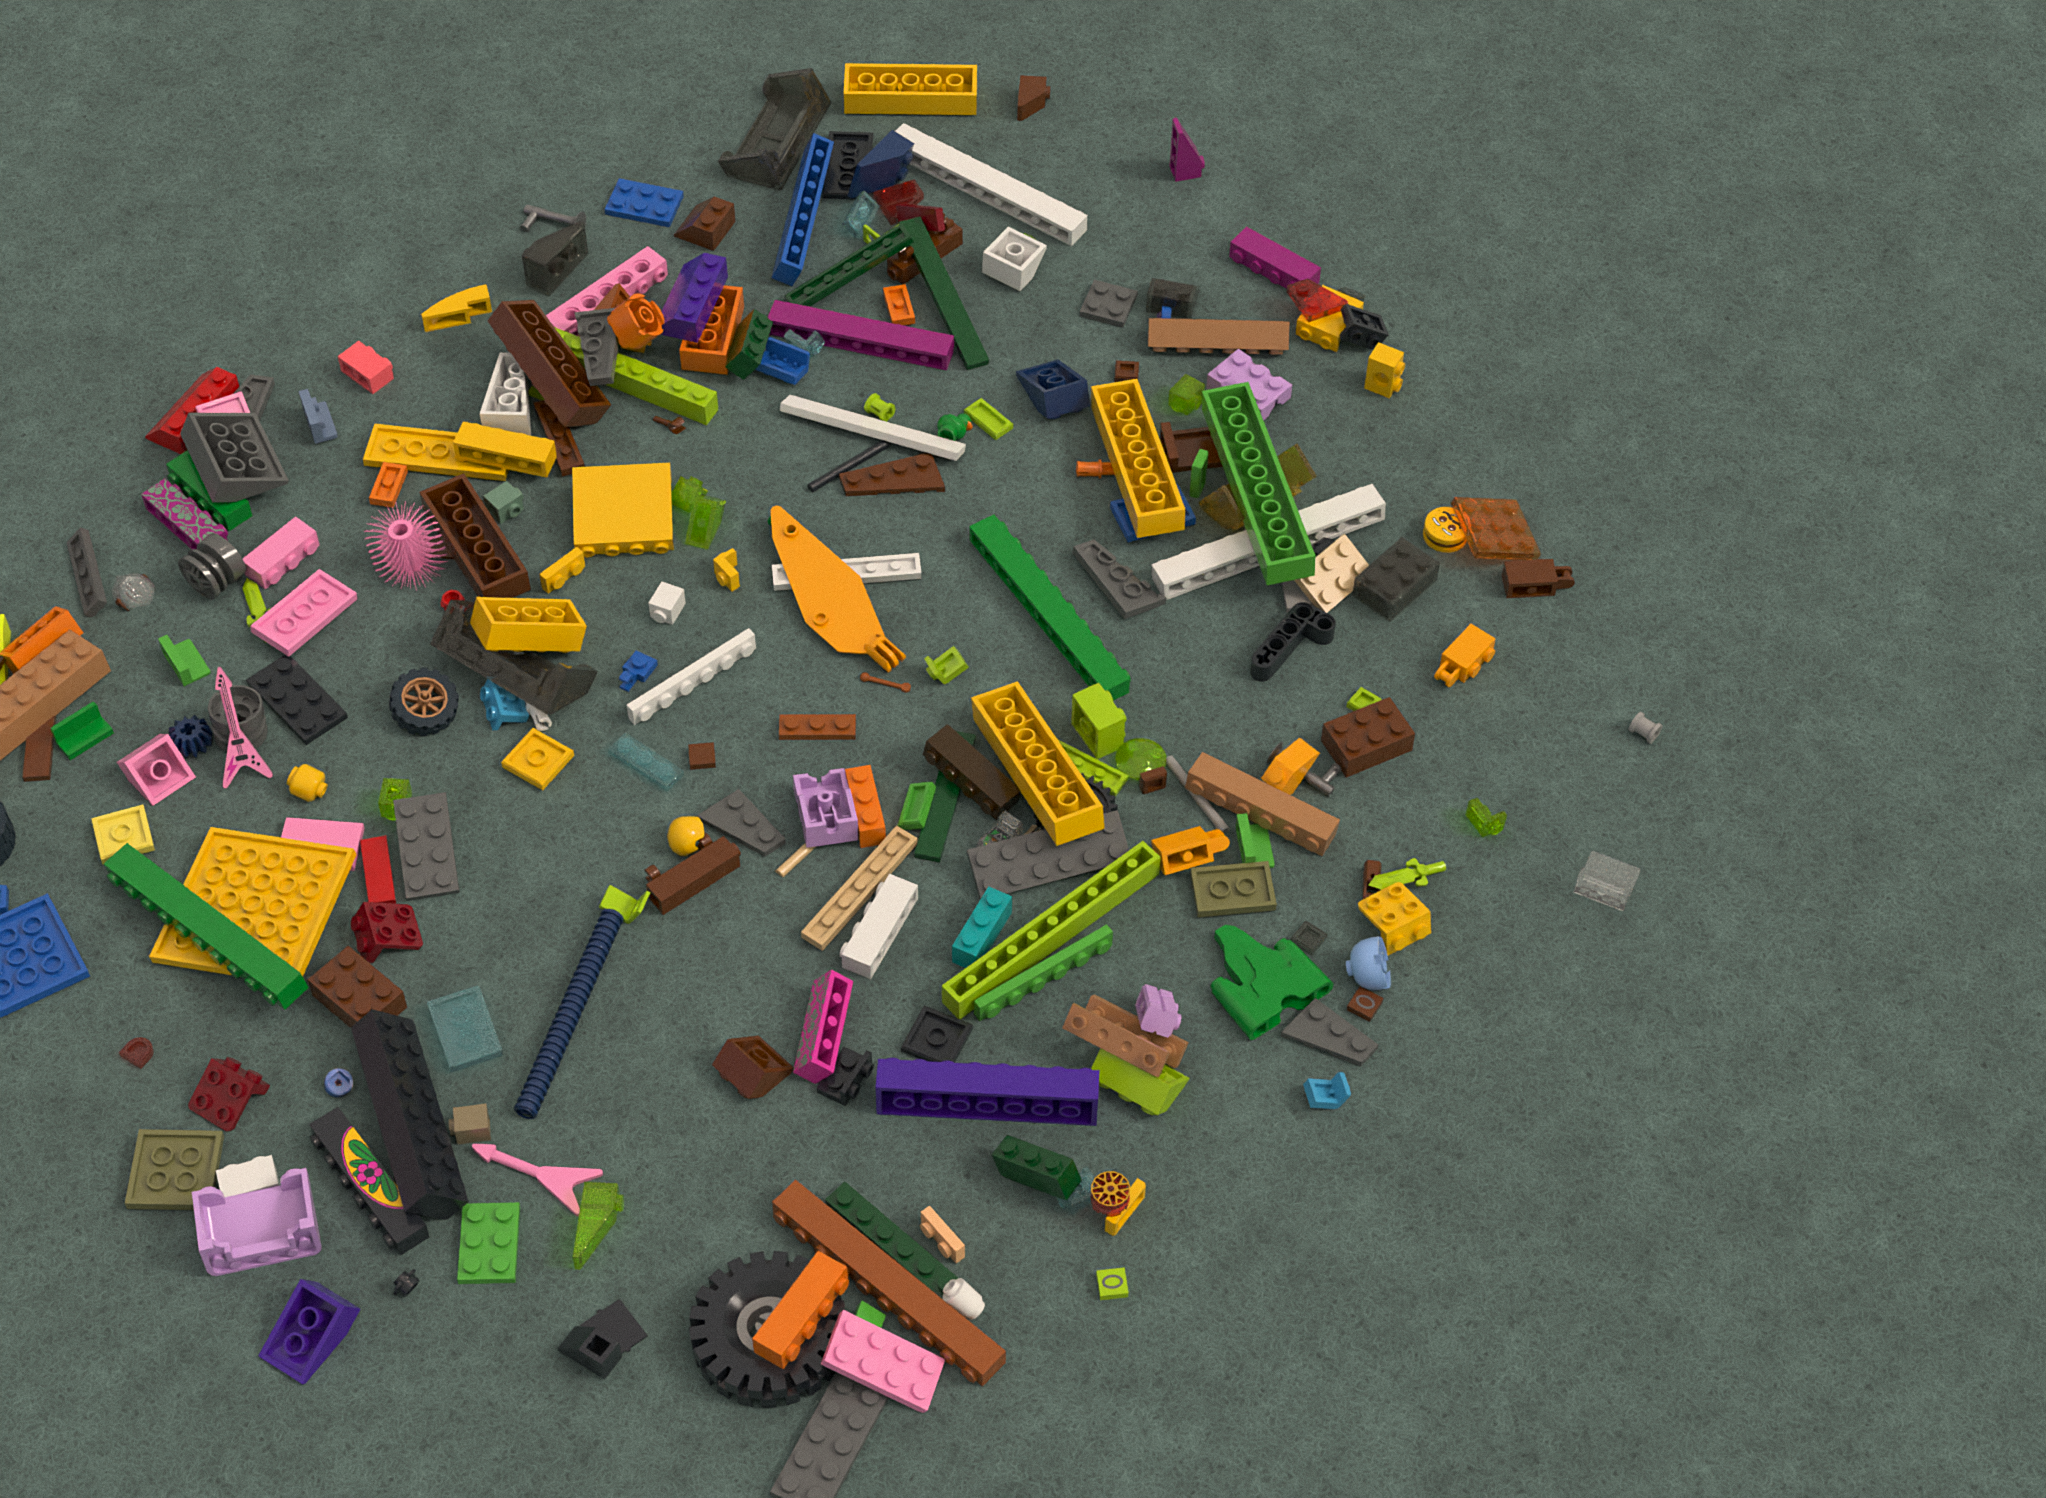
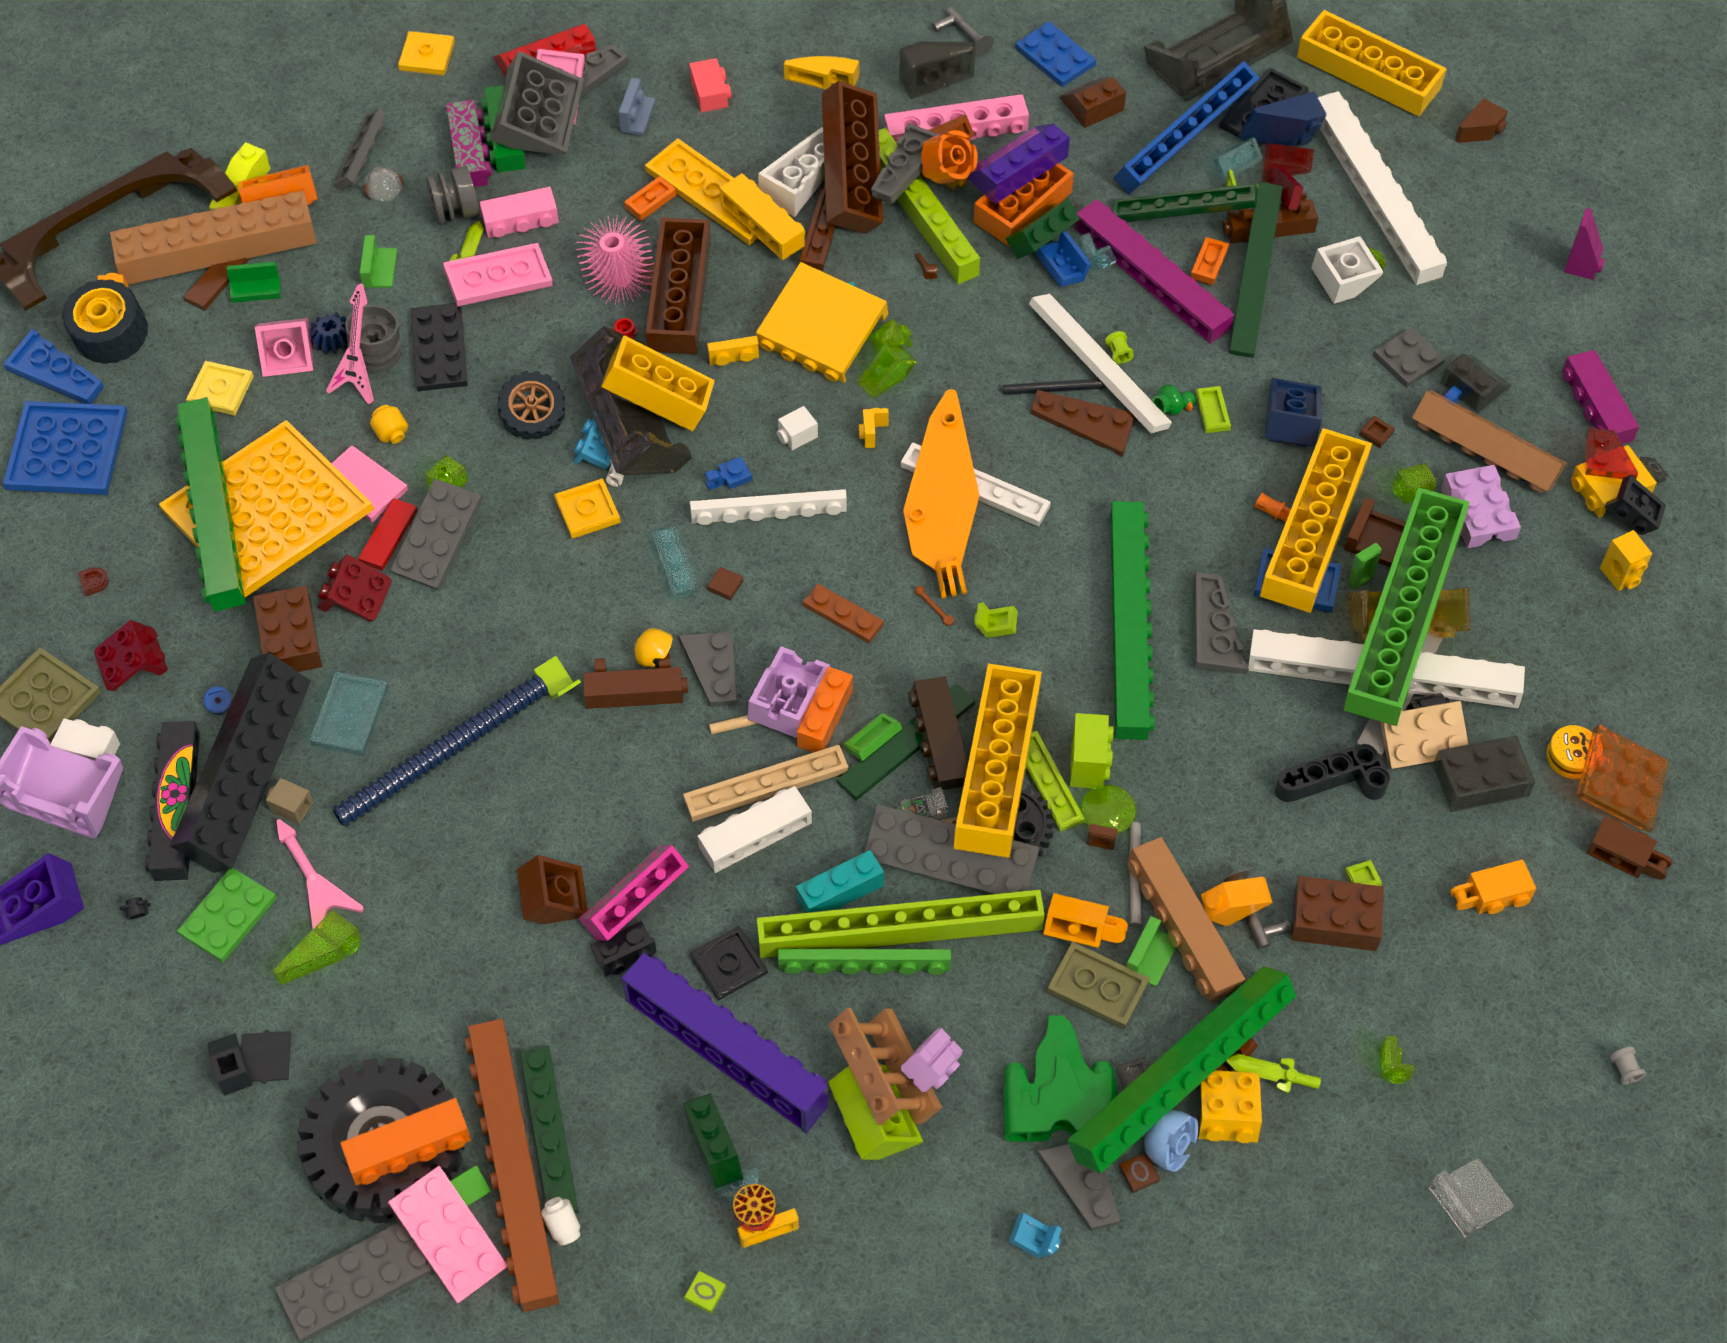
camera: 35 degrees right, 5 degrees up
sand green brick [483,481,524,524] -> none
light nougat plate [920,1206,965,1263] -> none
none -> yellow plate [398,31,455,75]
none -> green brick [1067,966,1296,1174]

